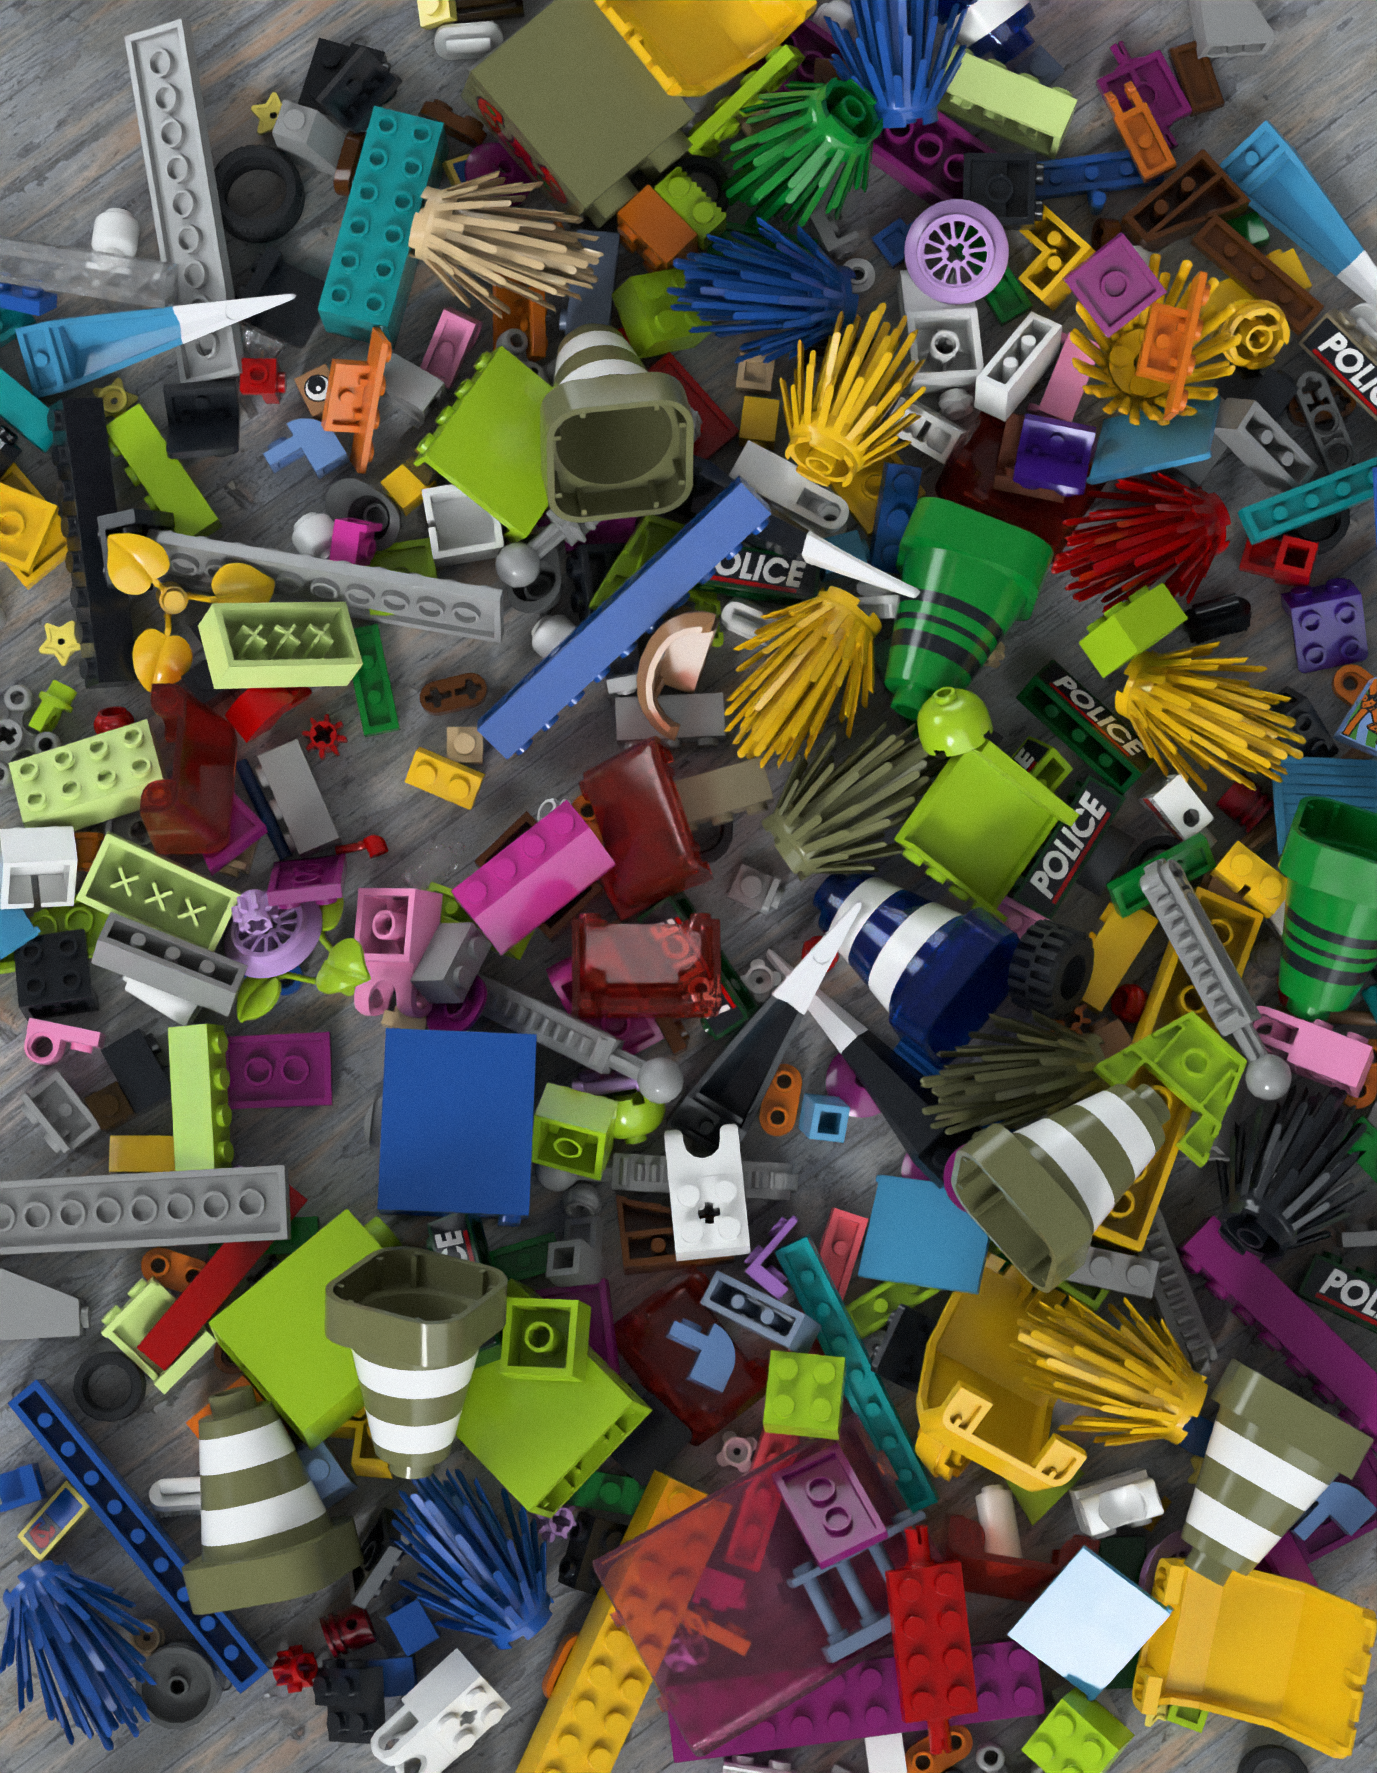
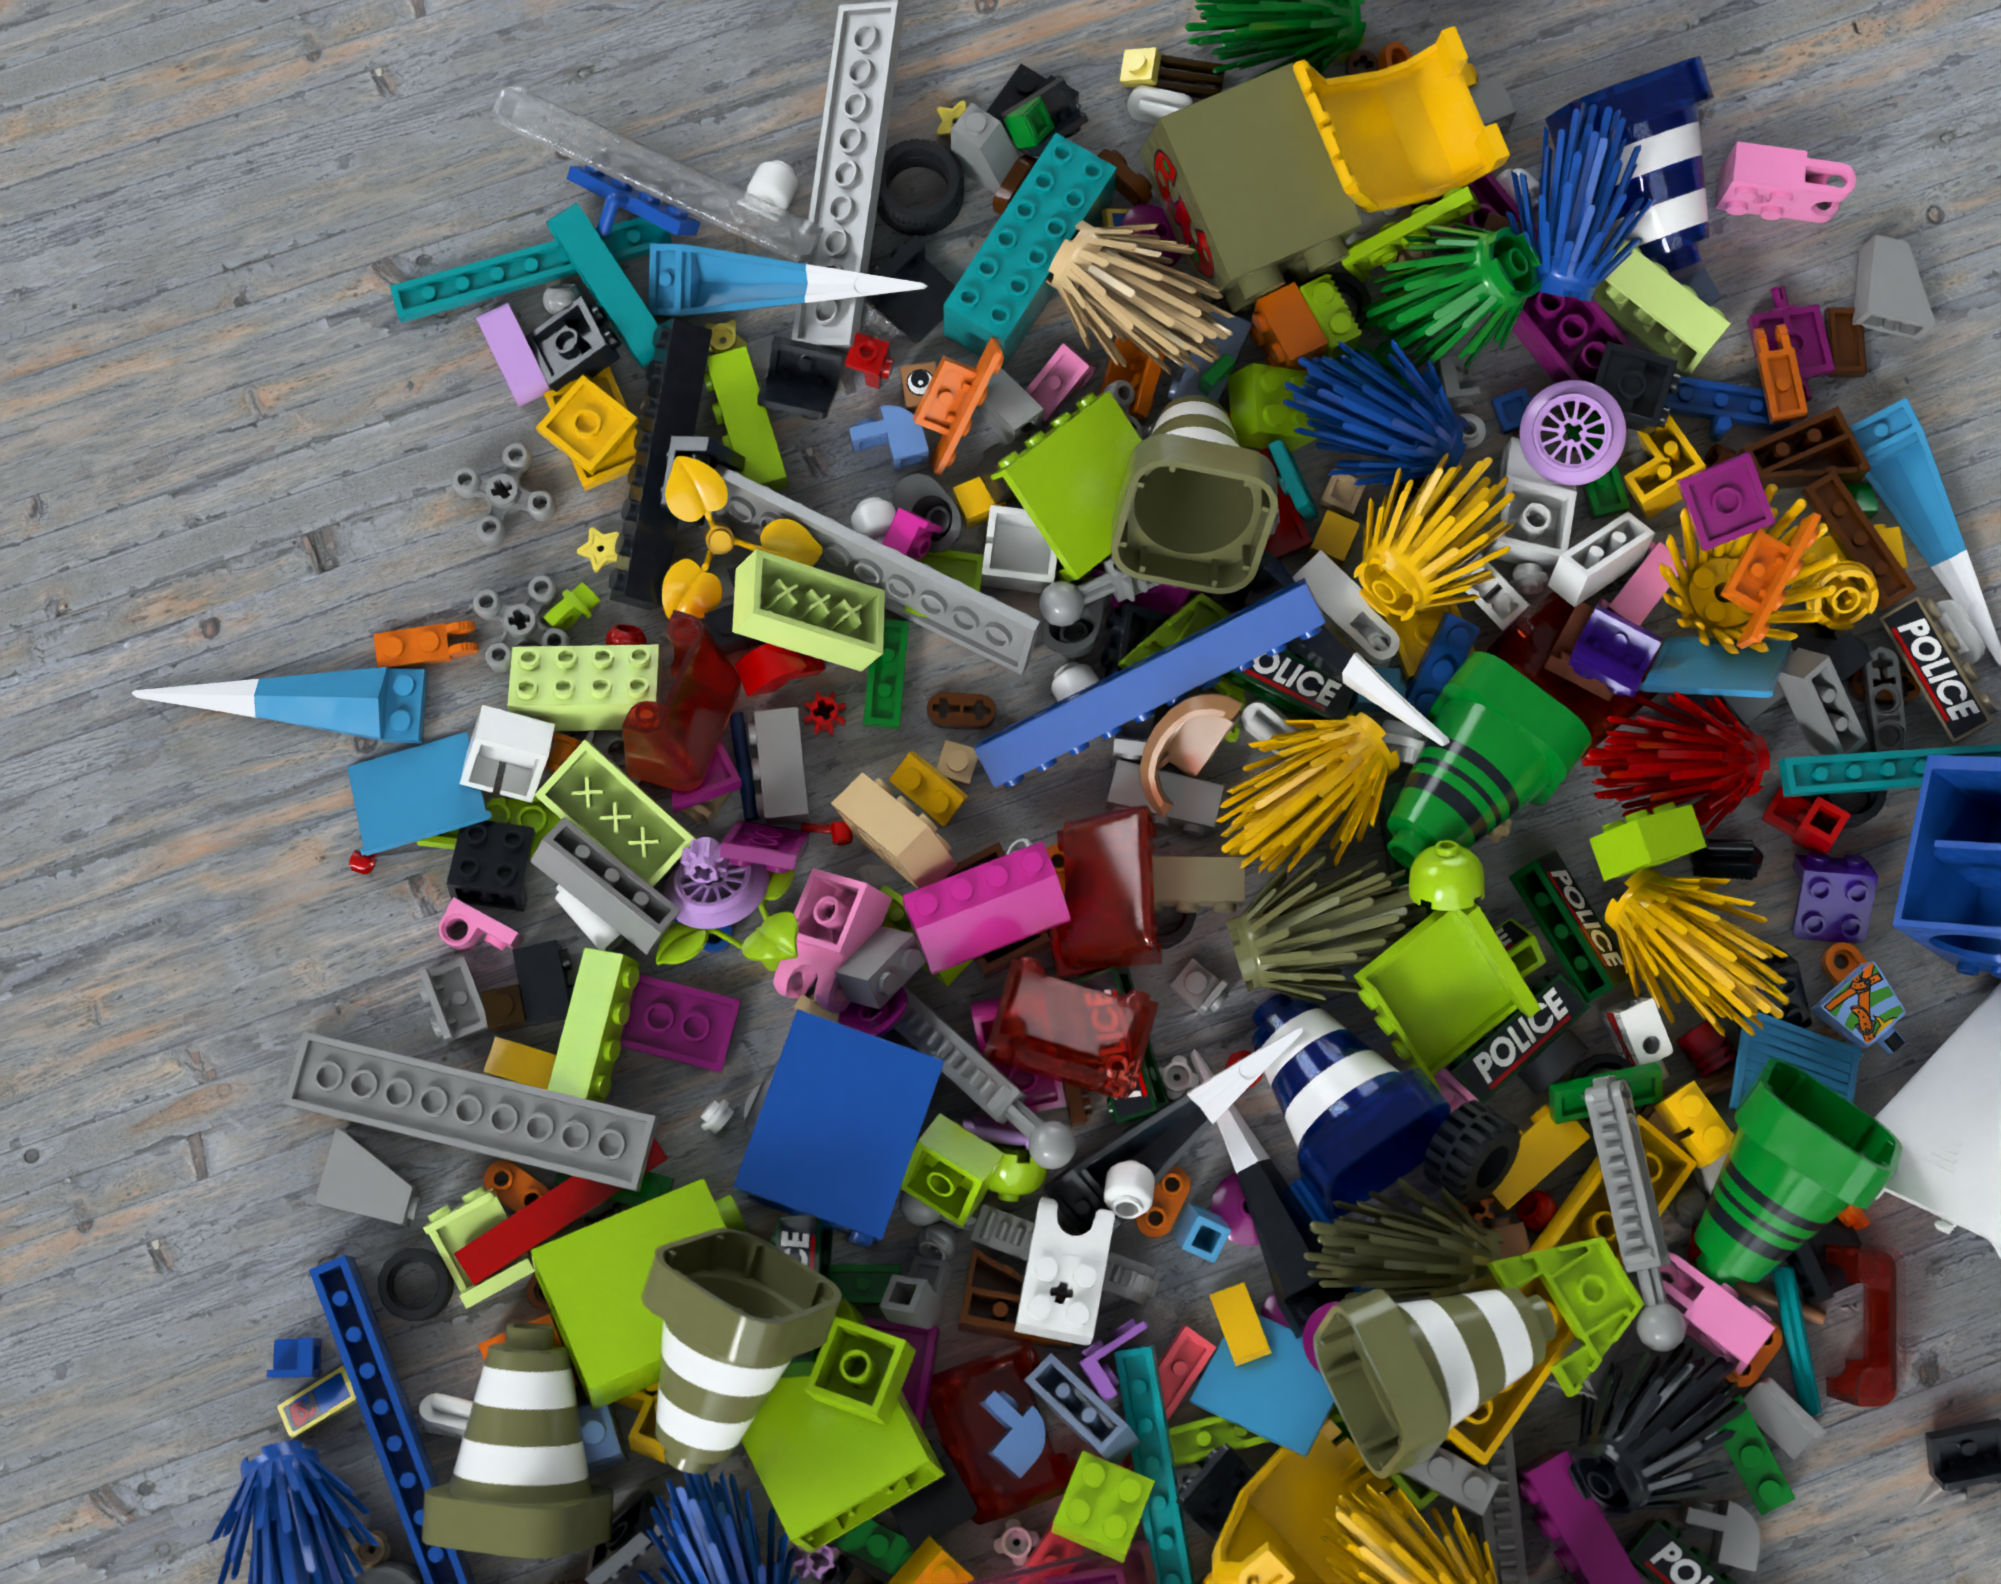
camera: 10 degrees right, 5 degrees down
none -> white plate [700,1099,734,1134]
none -> tan brick [831,772,957,890]
none -> green slope [1004,96,1055,149]
none -> white head [1104,1160,1155,1219]
none -> green tile [1198,353,1236,397]
none -> yellow tile [1209,1282,1271,1366]
none -> teal plate [1268,440,1319,522]

